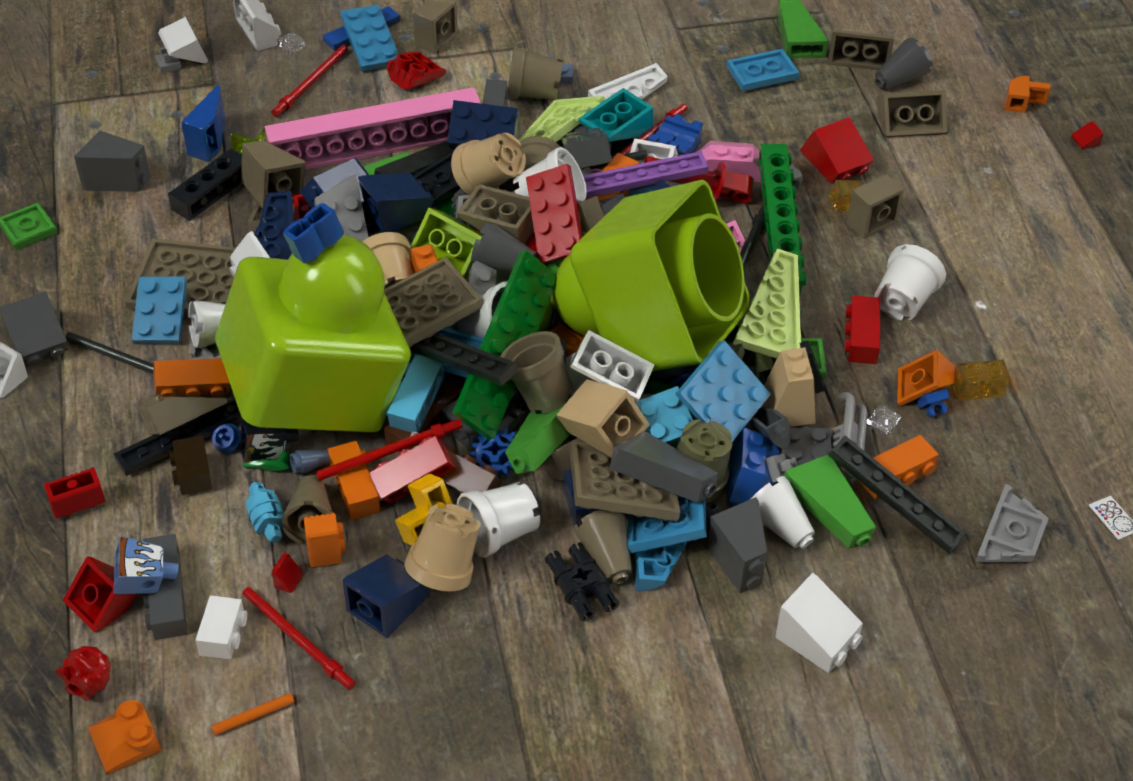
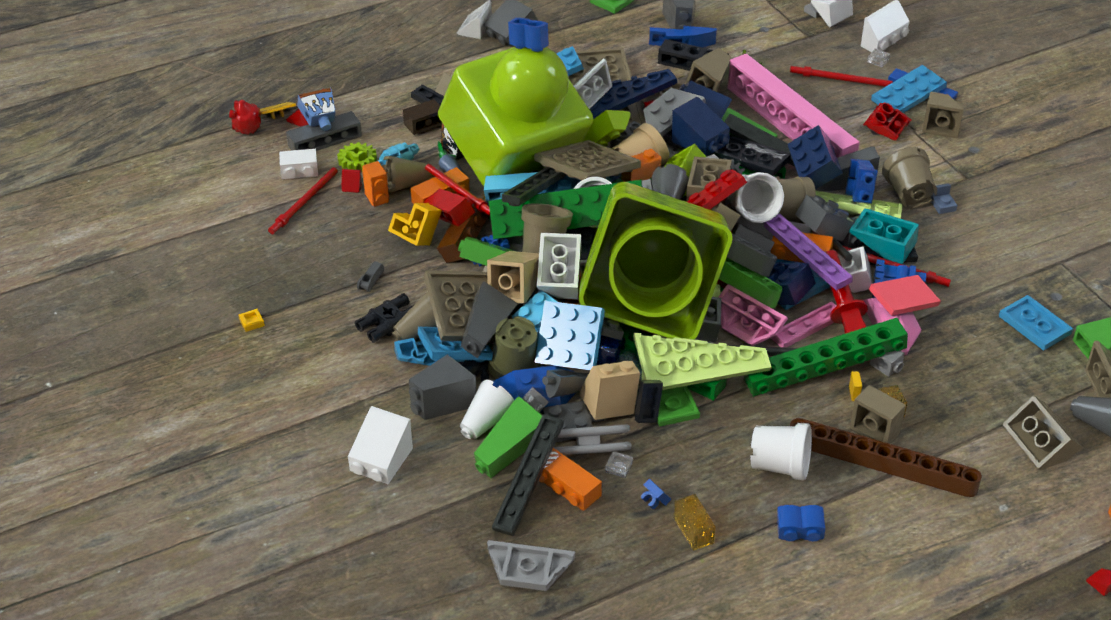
camera: 75 degrees right, 5 degrees down
red brick [44,467,106,519] -> none
orange slope [88,700,161,775] -> none
blue slope [181,85,226,163] -> none
orange bar [211,693,295,736] -> none
dark blue slope [342,554,429,638] -> none
tan piece [404,504,481,591] -> none
tan piece [451,133,526,195] -> none
white piece [457,482,540,558] -> none
white wing [588,63,668,100] -> none
red slope [800,117,874,183] -> none
red brick [844,295,880,364] -> none
orange slope [897,349,955,406] -> none
none -> yellow tile [239,309,265,332]
none -> yellow piece [260,102,296,119]
none -> lime gear [337,142,377,172]
none -> dark grey bar [357,261,384,292]
none -> blue slope [649,26,717,48]
none -> blue brick [777,505,825,541]
none -> reddish brown beam [790,418,982,497]
none -> blue hips [845,159,878,204]
none -> yellow tile [849,371,862,401]
none -> coral tile [869,275,941,316]

